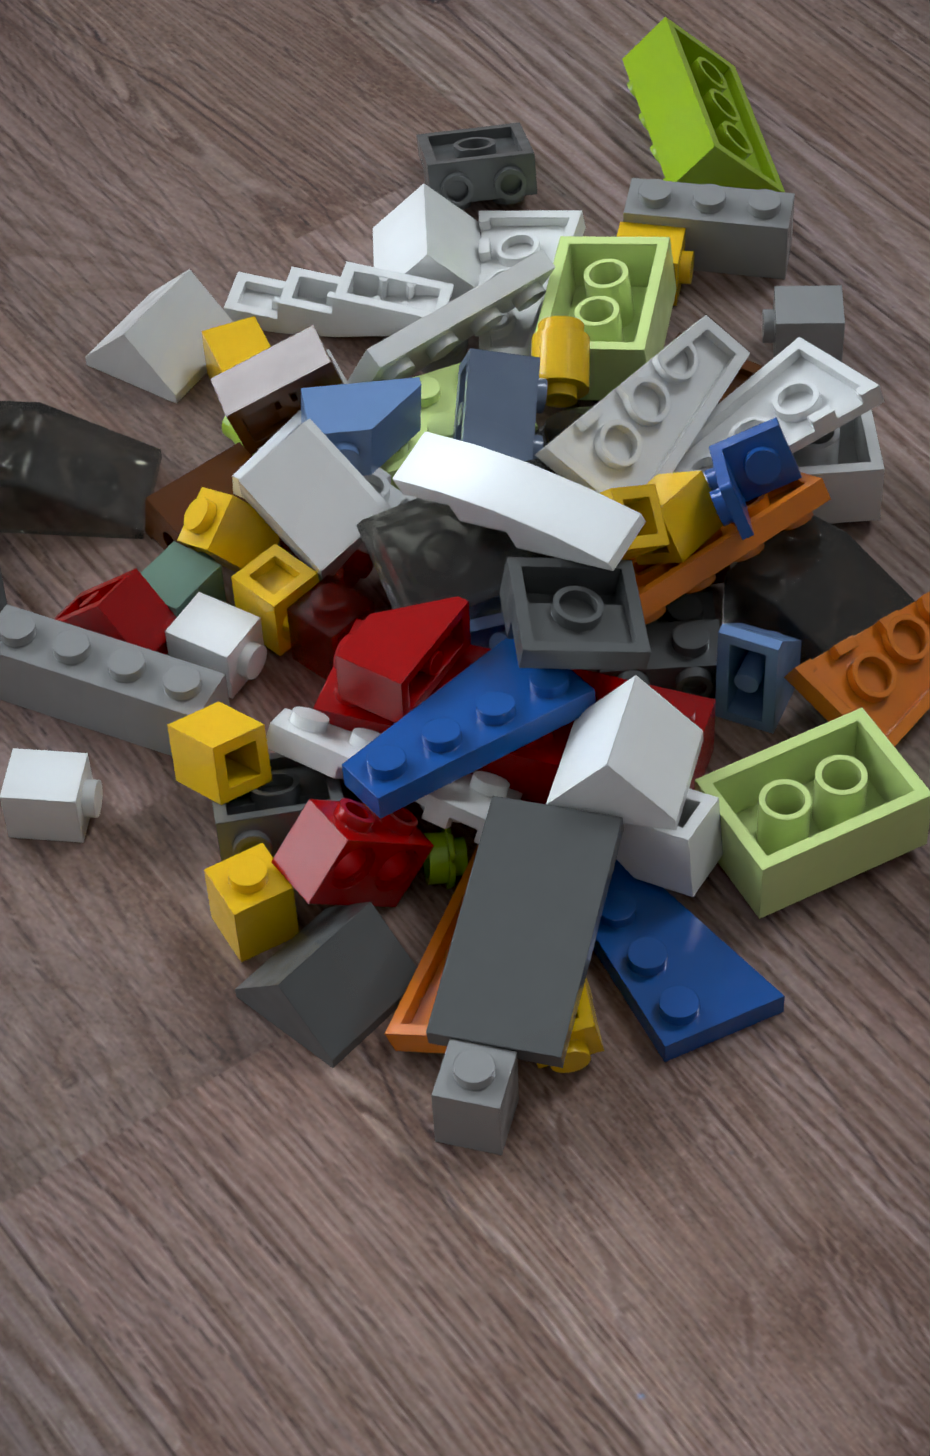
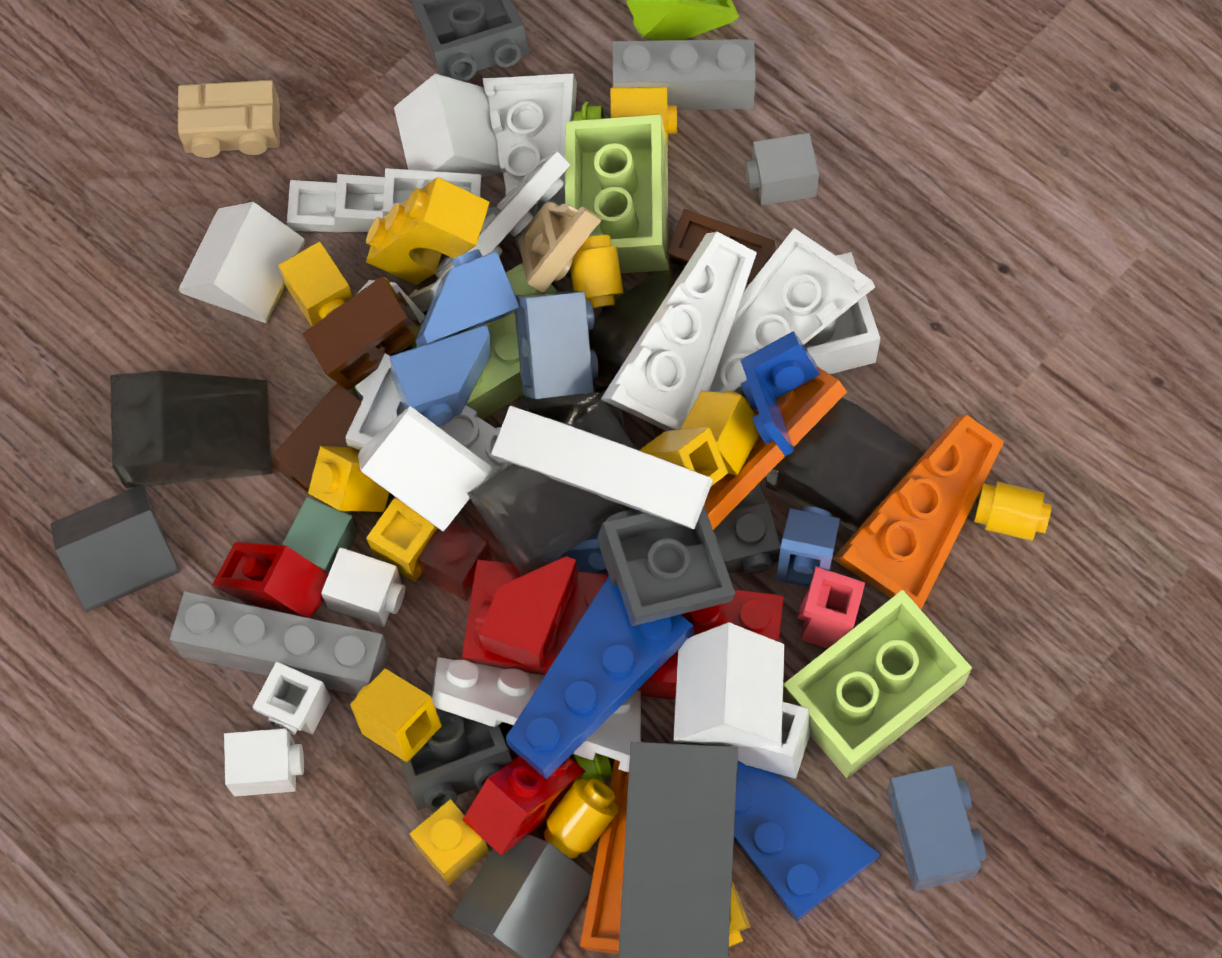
camera: 10 degrees left, 20 degrees up
none -> tan brick [178,80,280,158]
none -> white brick [252,661,331,735]
none -> yellow arch [366,177,490,285]
none -> medium blue slope [415,249,520,347]
none -> tan wing [518,202,601,293]
none -> yellow brick [544,779,618,858]
none -> coral brick [797,567,865,649]
none -> sand blue brick [887,764,986,891]

